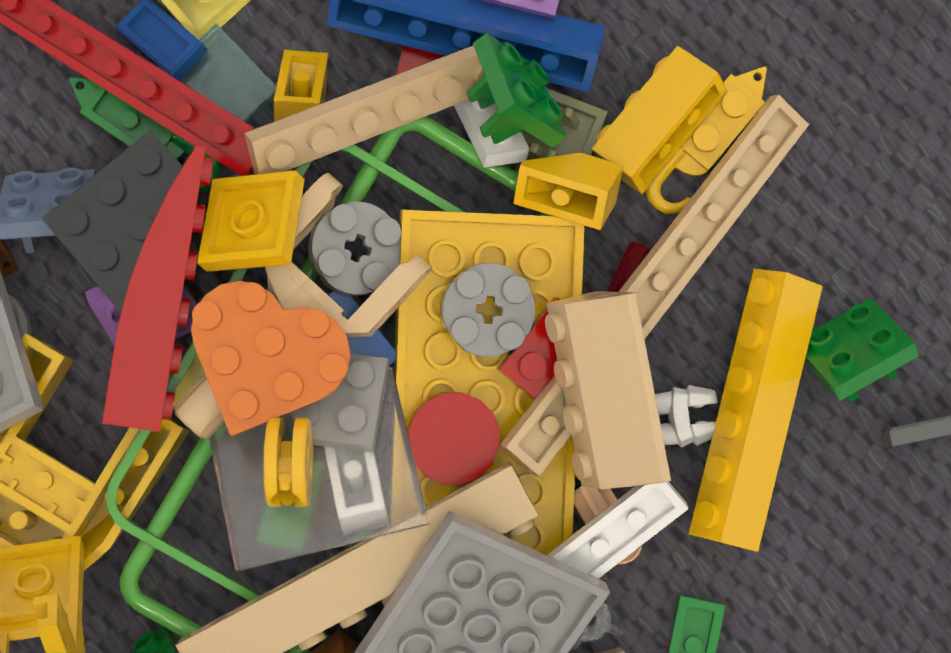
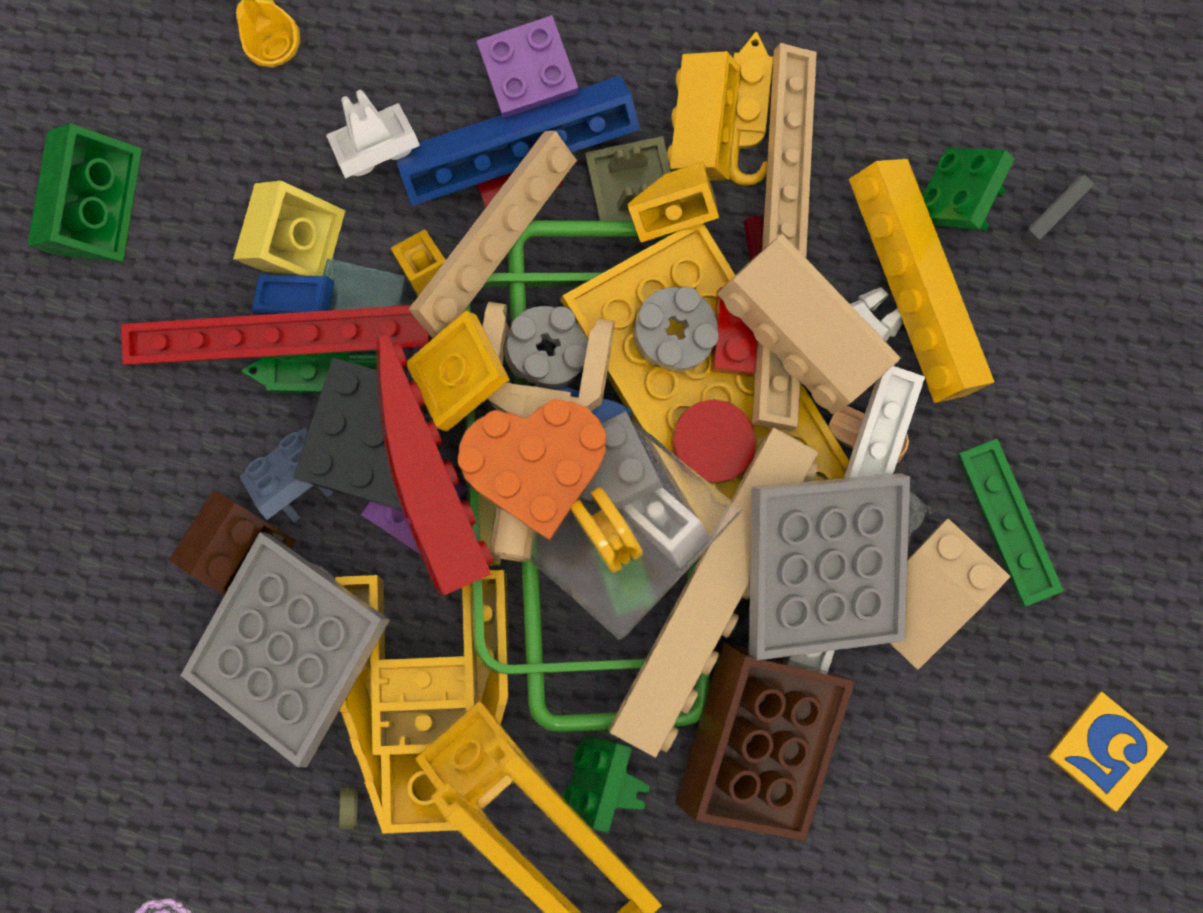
camera: 25 degrees left, 5 degrees down
white plate [454,100,529,168] -> none
green plate [467,33,567,148] -> none

